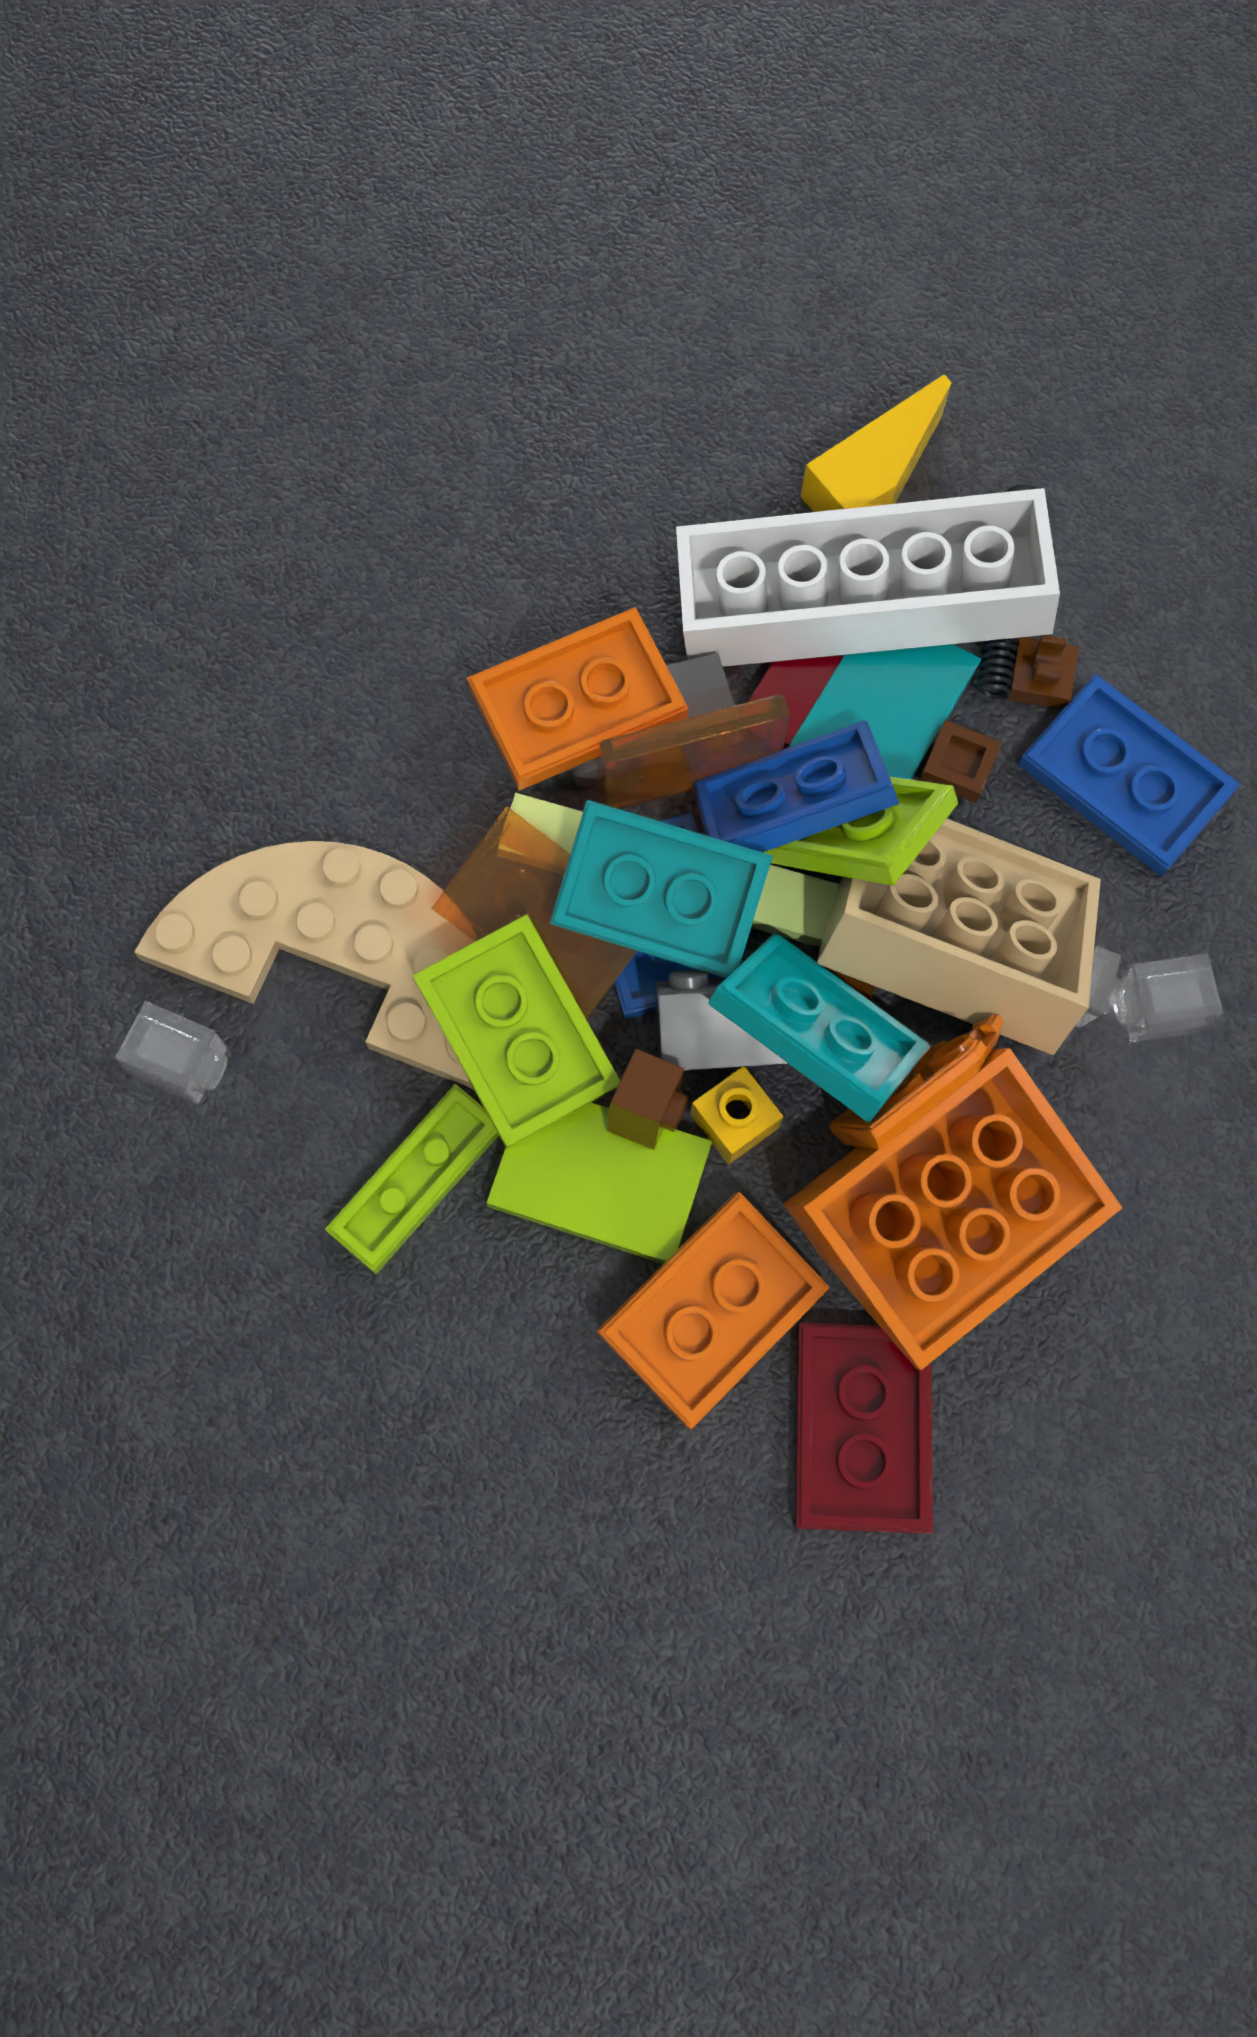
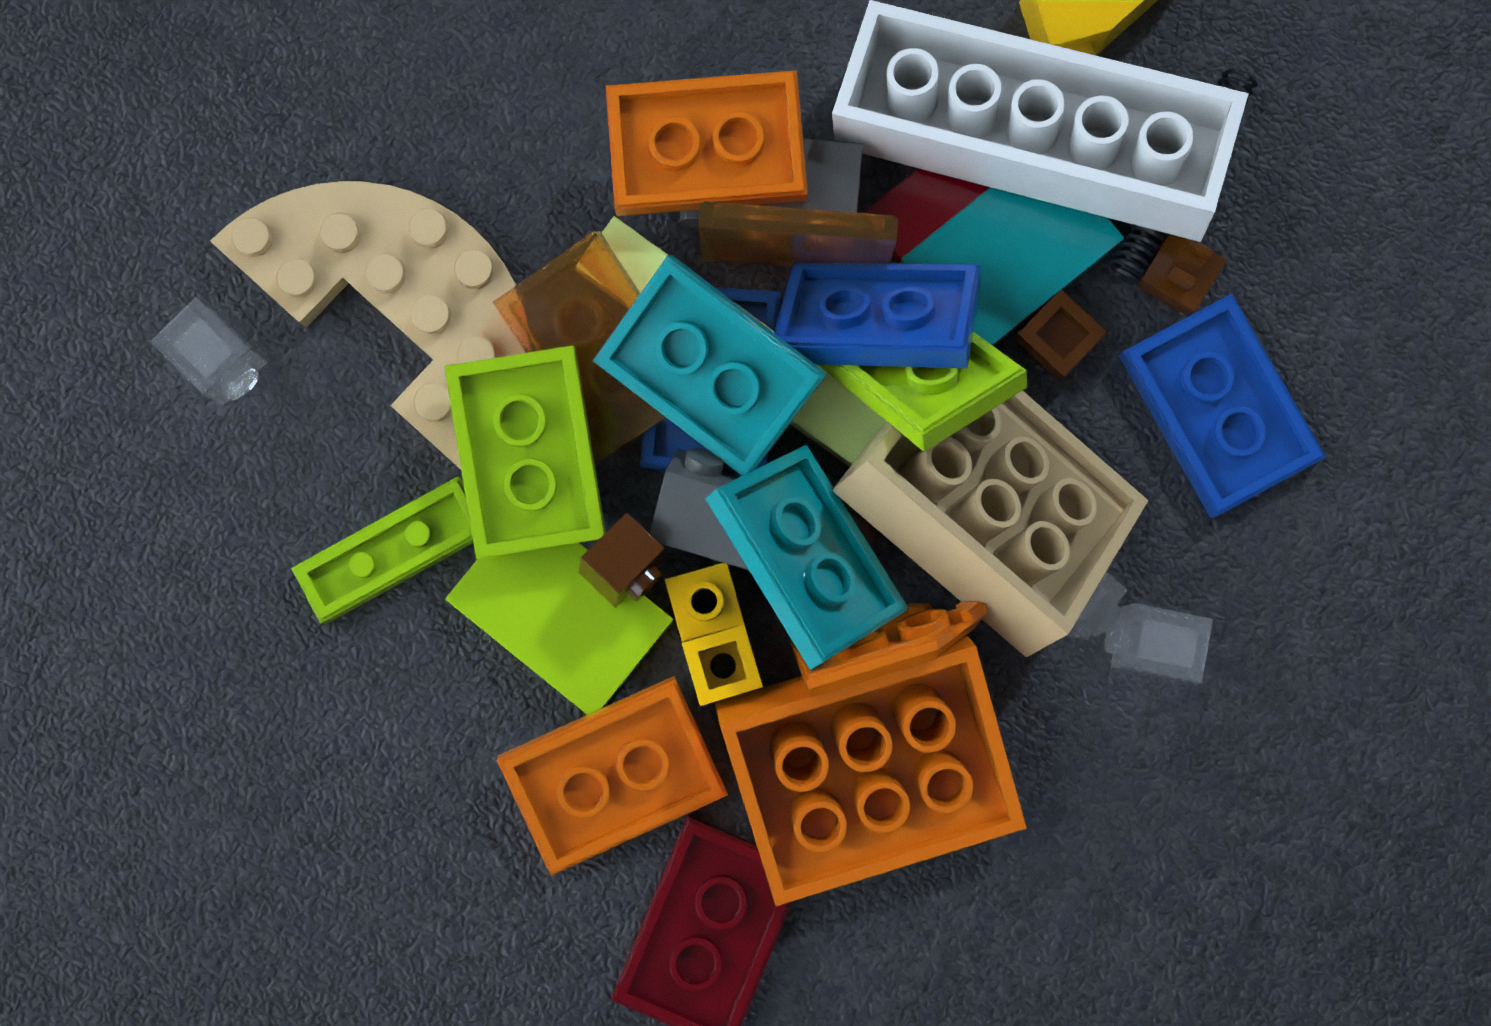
camera: 25 degrees right, 10 degrees up
none -> yellow plate [682,624,763,706]

